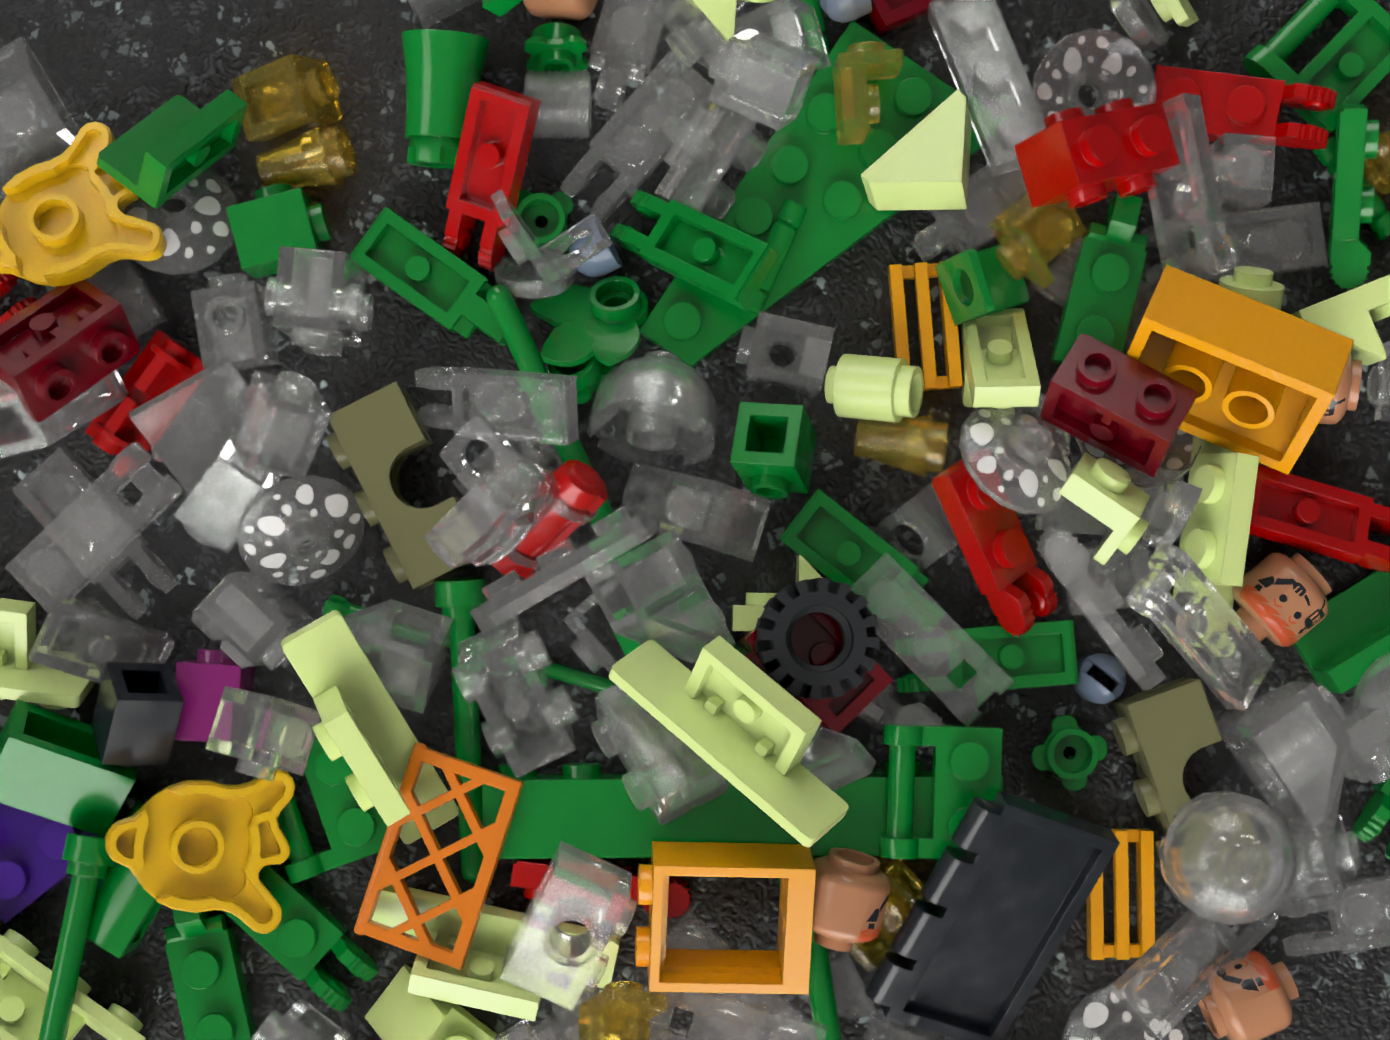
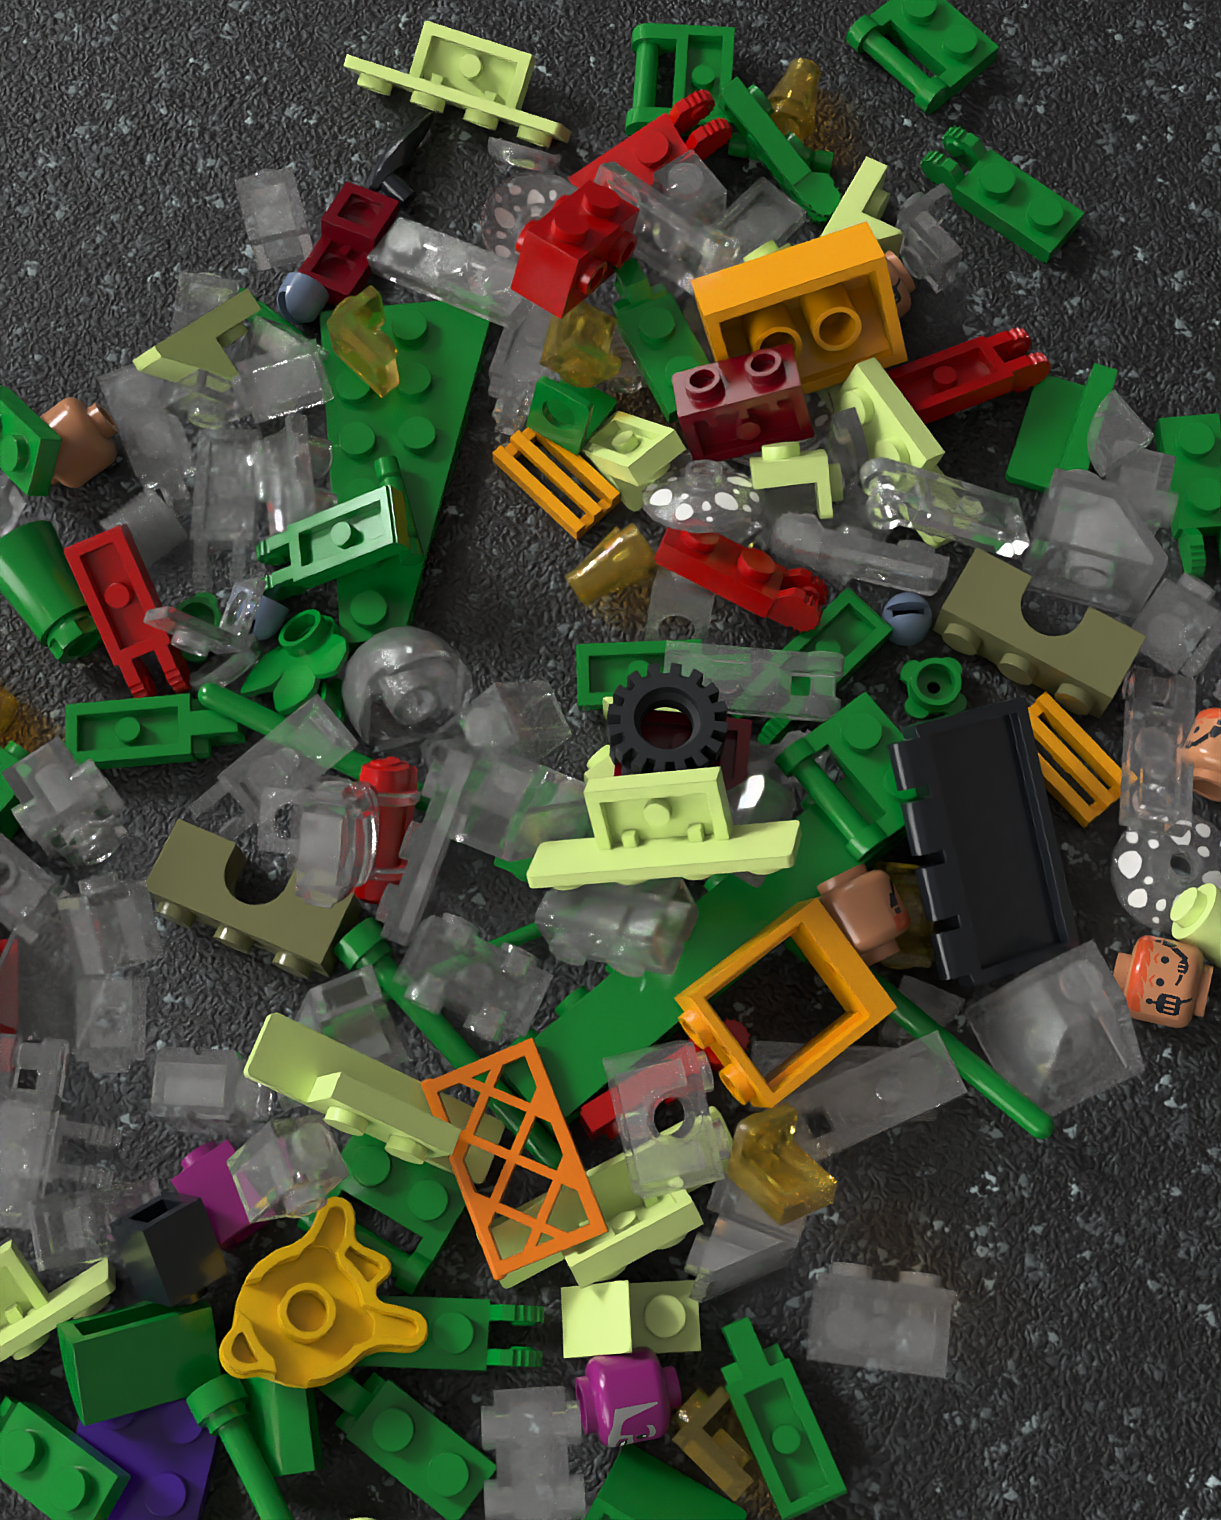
camera: 40 degrees left, 15 degrees down
clear dish [237,475,364,586] -> none
green plate [524,22,588,79] -> none
clear bracket [563,569,630,673] -> none
green brick [730,402,817,499] -> none
clear brick [735,311,835,397] -> none
yellowish green brick [824,354,924,423] -> none
yellowish green slope [861,89,972,211] -> none
clear cylinder [1159,790,1300,925] -> none
nougat head [1231,553,1332,647] -> none

